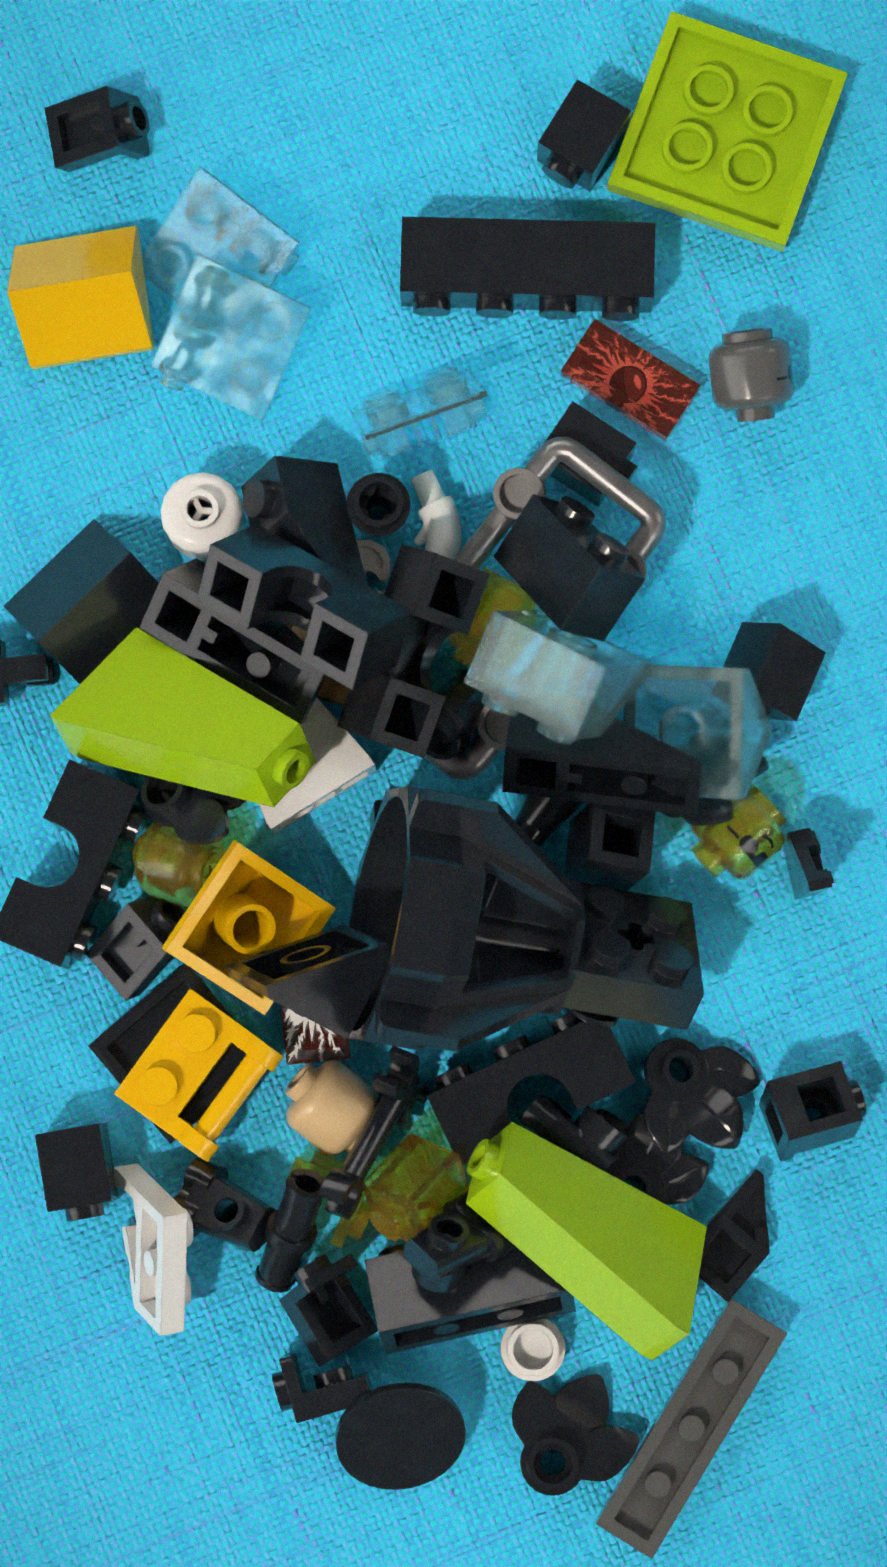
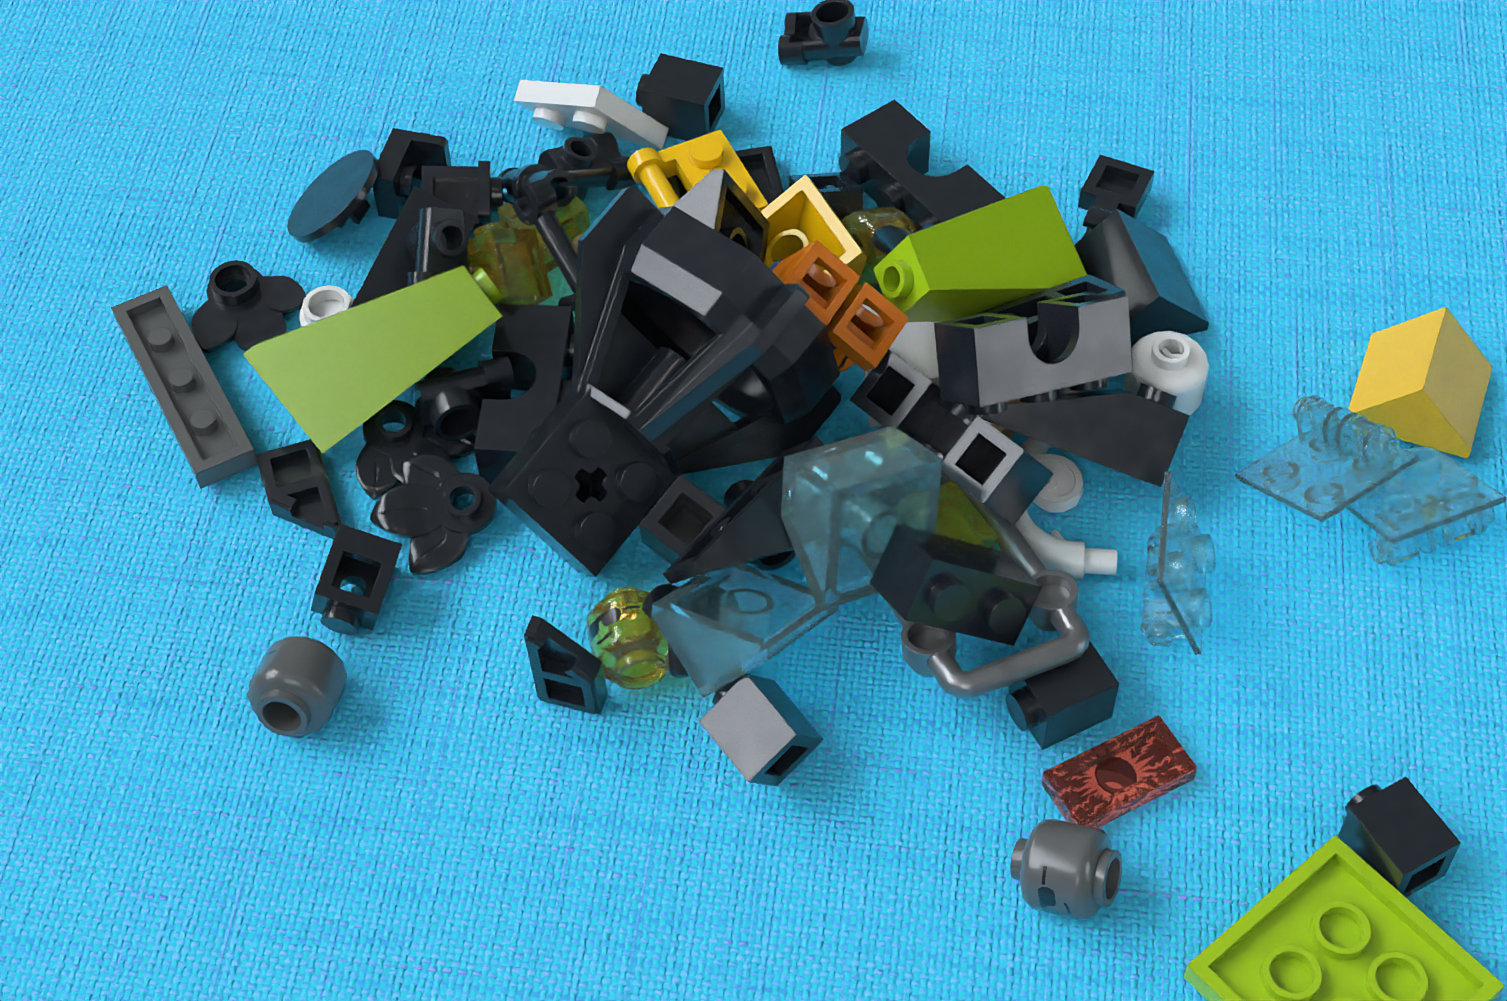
camera: 115 degrees right, 30 degrees down
black cone [346,473,411,537] -> none
black brick [400,216,656,321] -> none
none -> orange hips [769,240,910,373]

